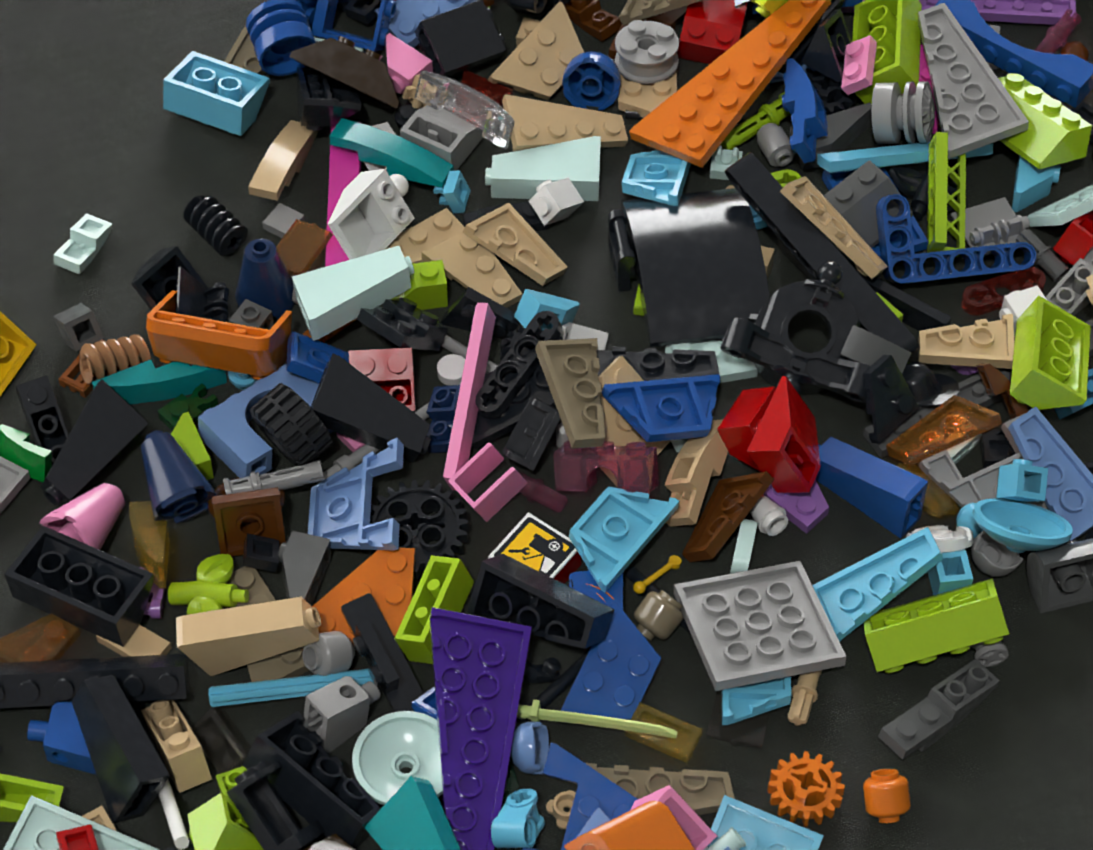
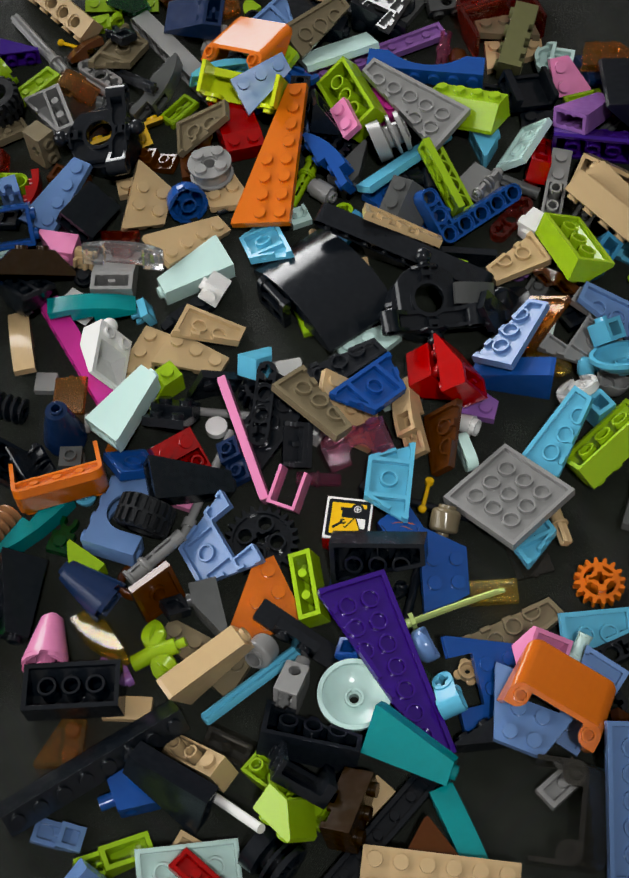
camera: 25 degrees left, 5 degrees up
none -> medium blue wing [472,298,550,370]

